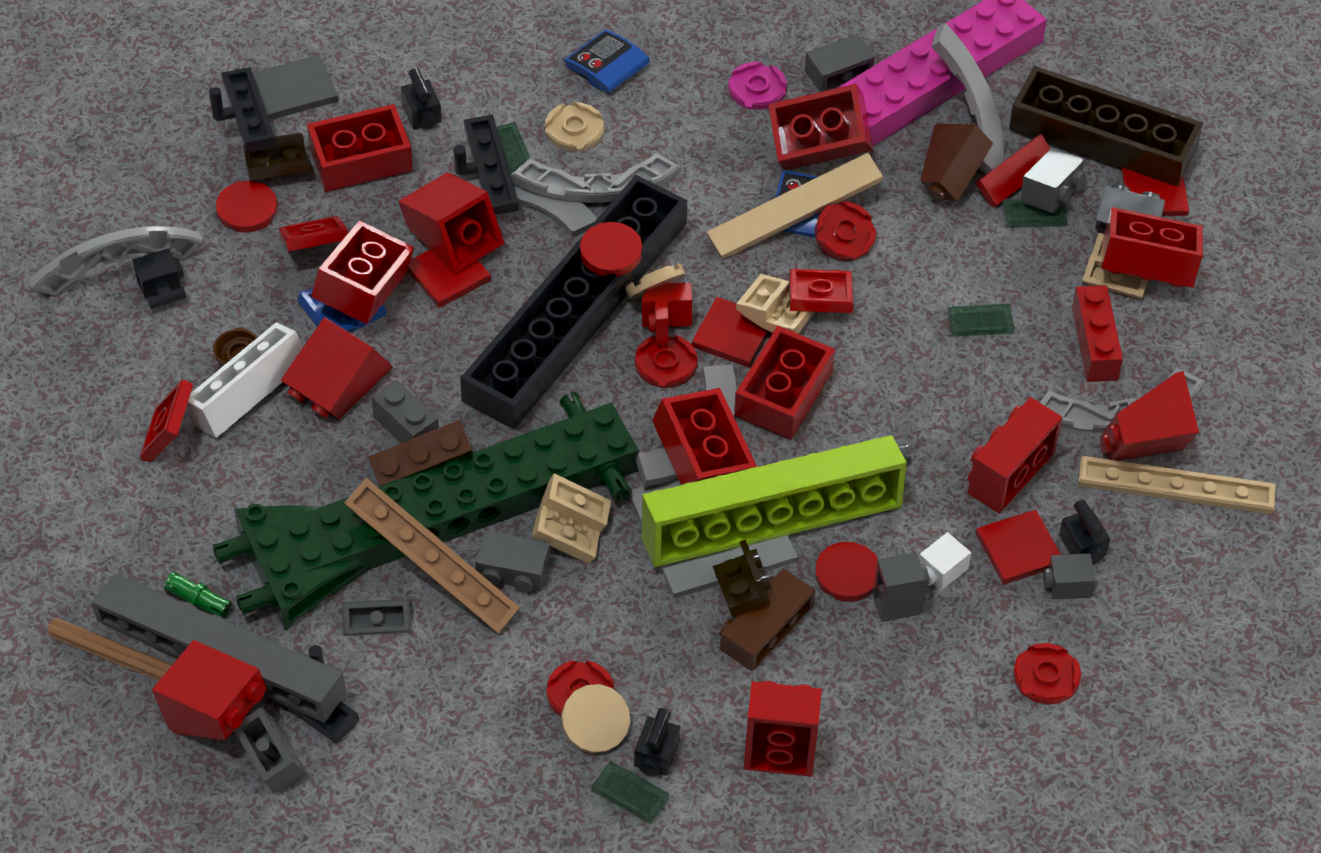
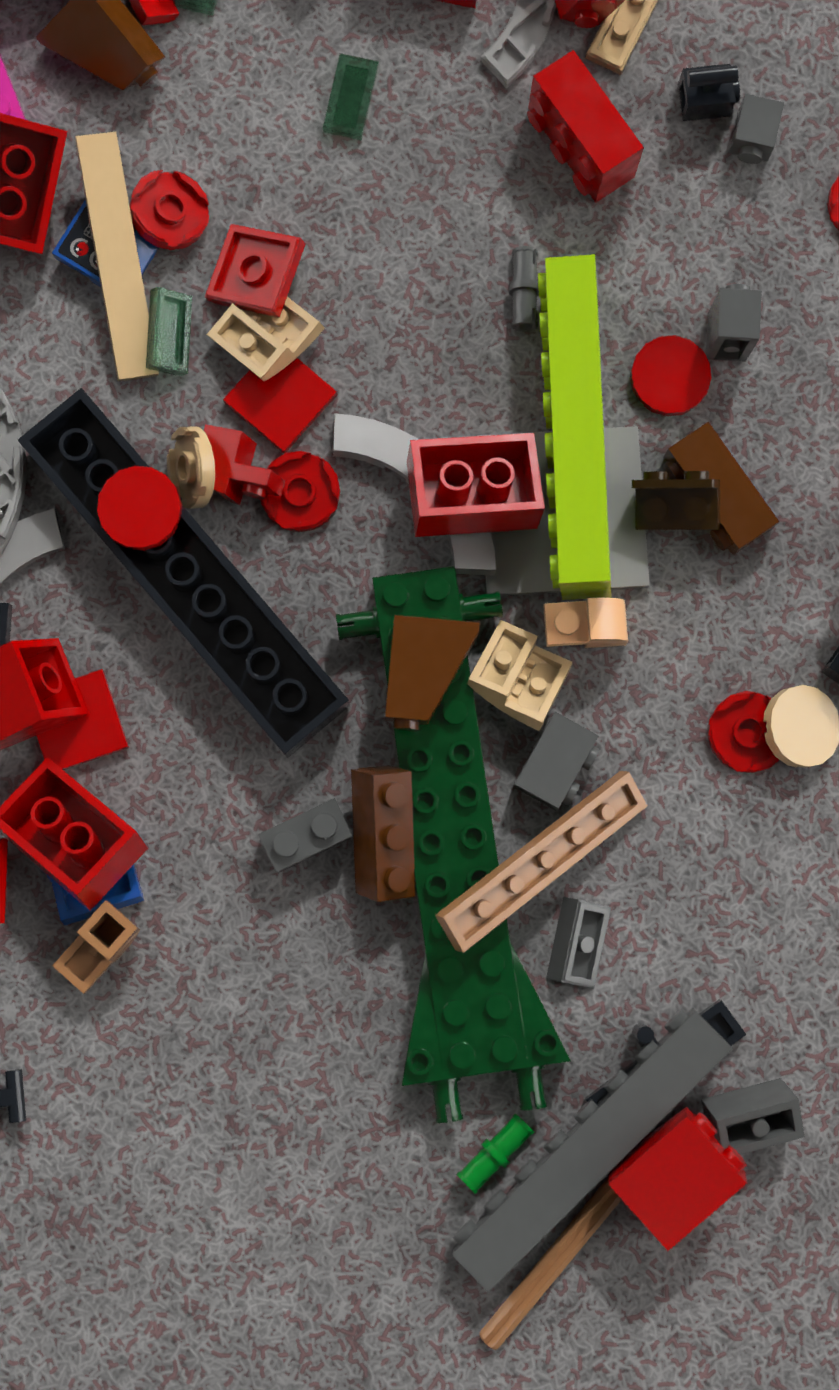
camera: 75 degrees left, 30 degrees up
red tile [140,379,193,462] -> none
white brick [186,322,303,438] -> none
reddish brown hat [213,327,258,367] -> none
red slope [281,317,393,420] -> none
red brick [734,325,835,440] -> none
white brick [919,532,971,591] -> none
red tile [975,509,1061,585] -> none
none -> medium nougat brick [52,900,140,994]
none -> clear green tile [146,286,192,376]
none -> reddish brown slope [385,615,480,731]
none -> light nougat brick [543,598,628,648]

